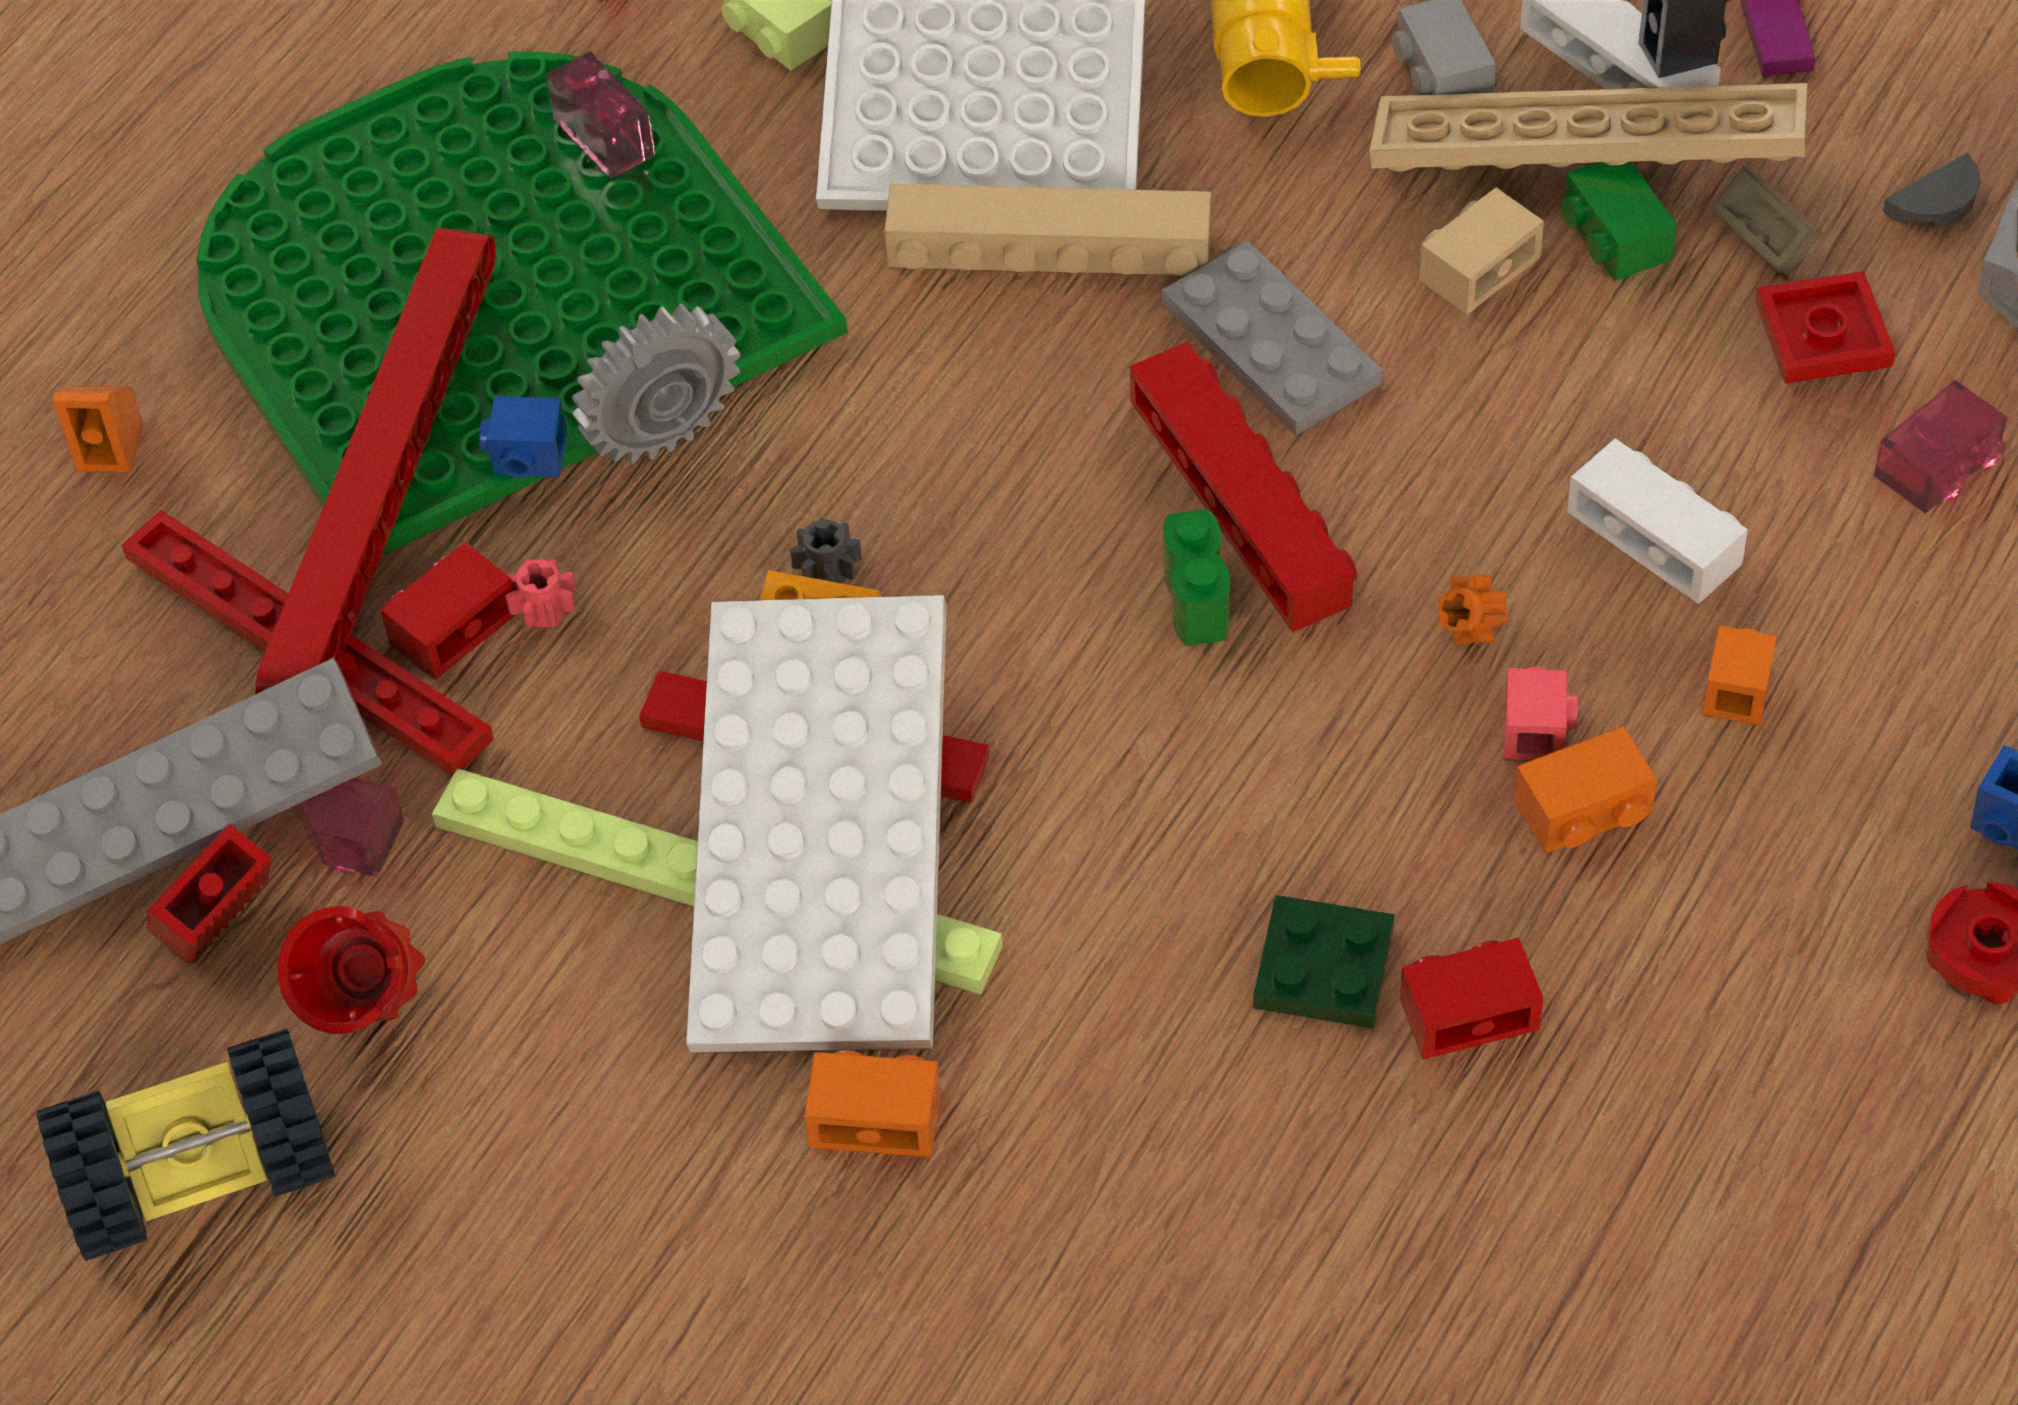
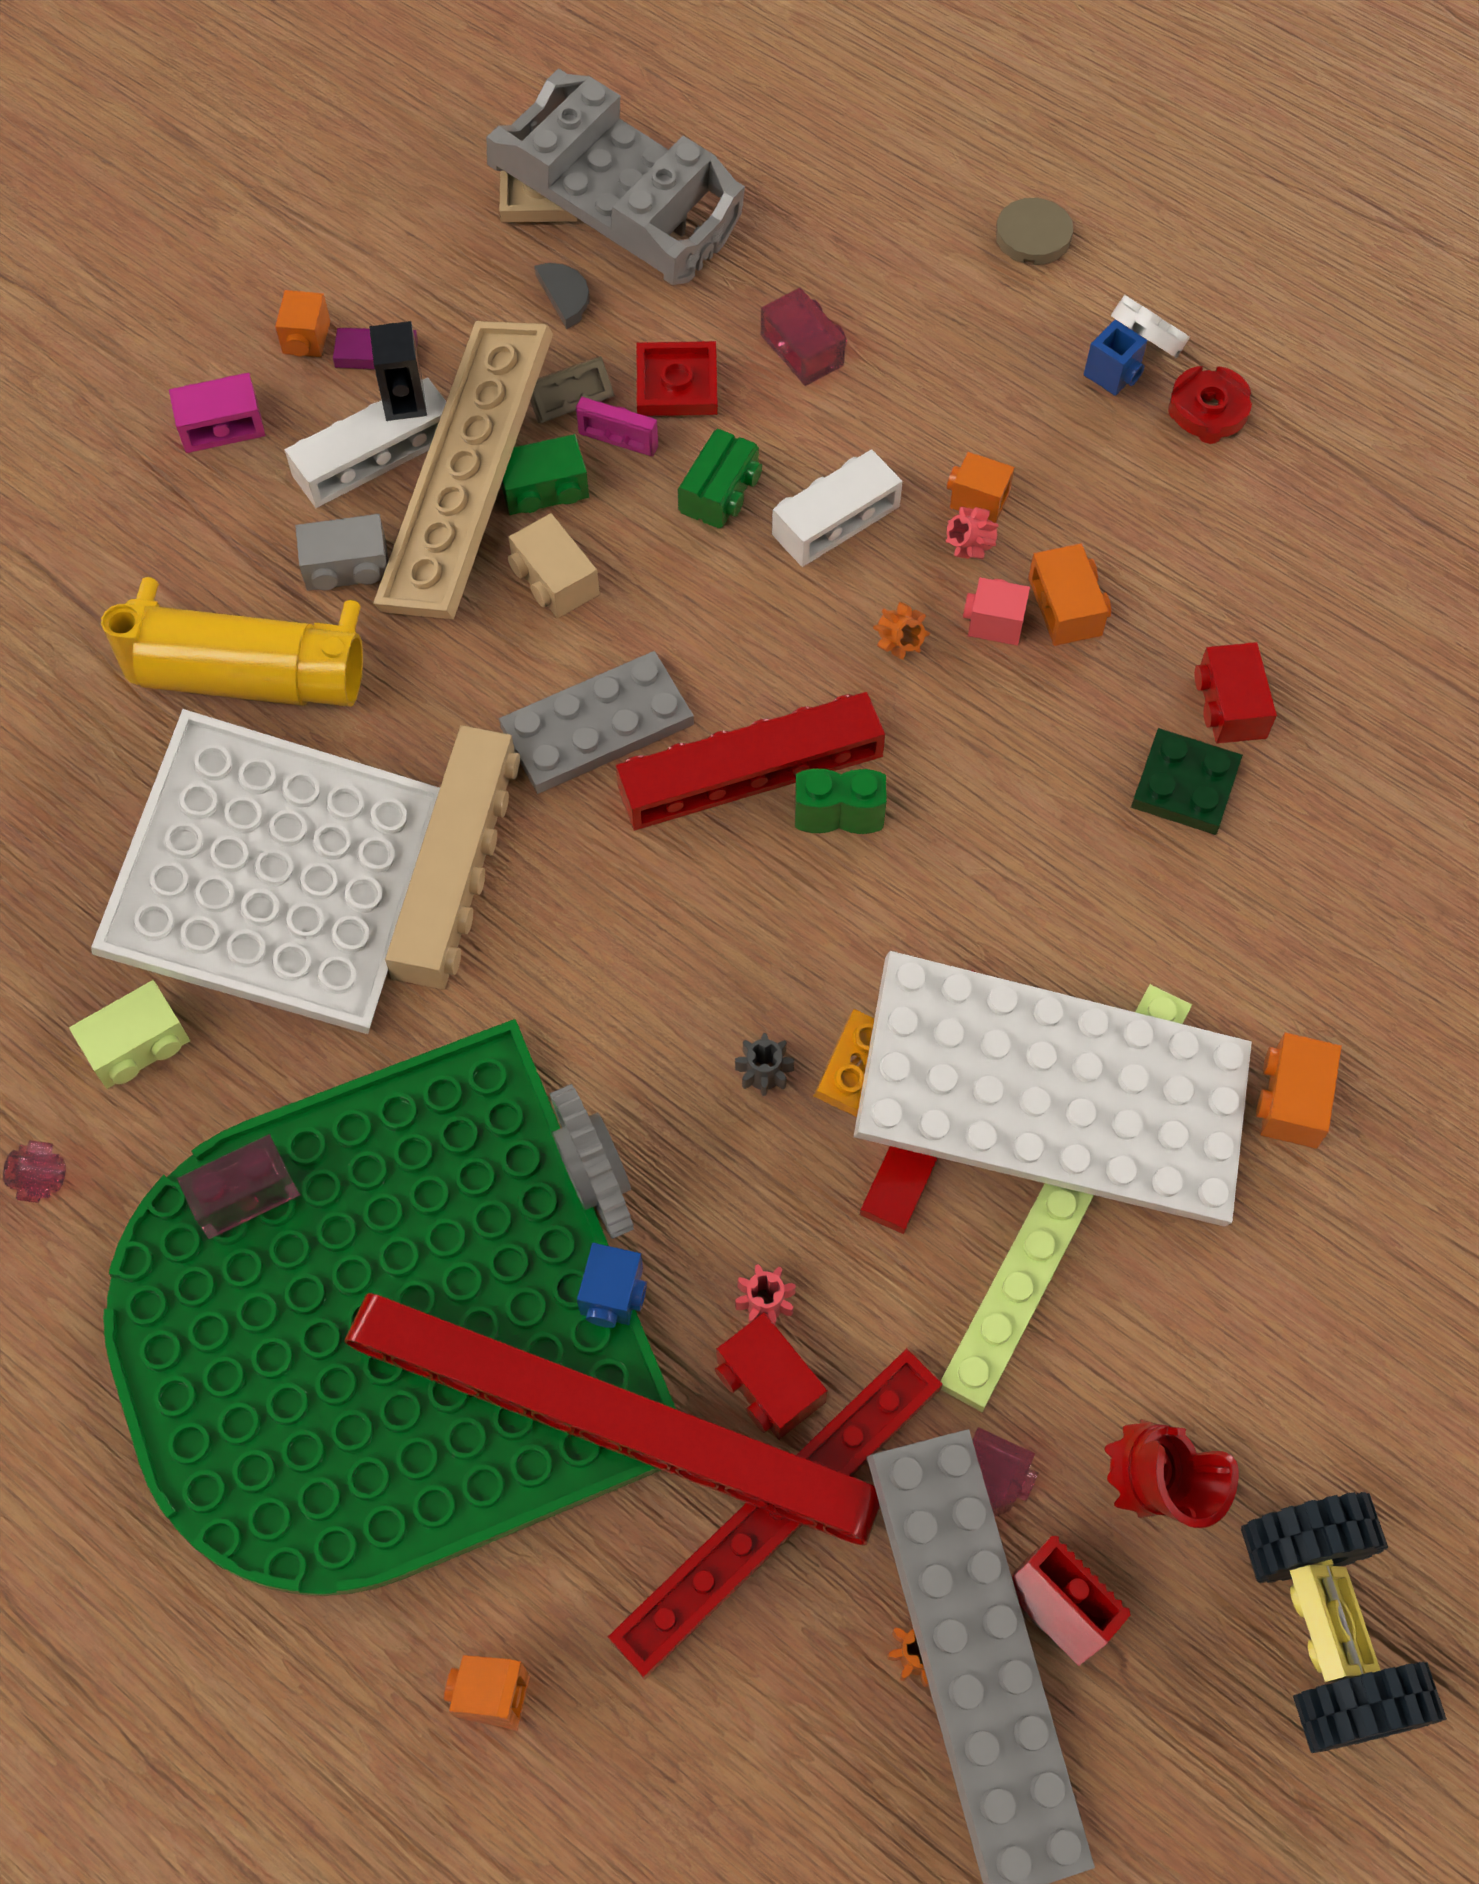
camera: 85 degrees left, 10 degrees up
none -> dark pink plate [576,396,658,456]
none -> green brick [677,428,762,529]
none -> coral gear [946,507,998,559]

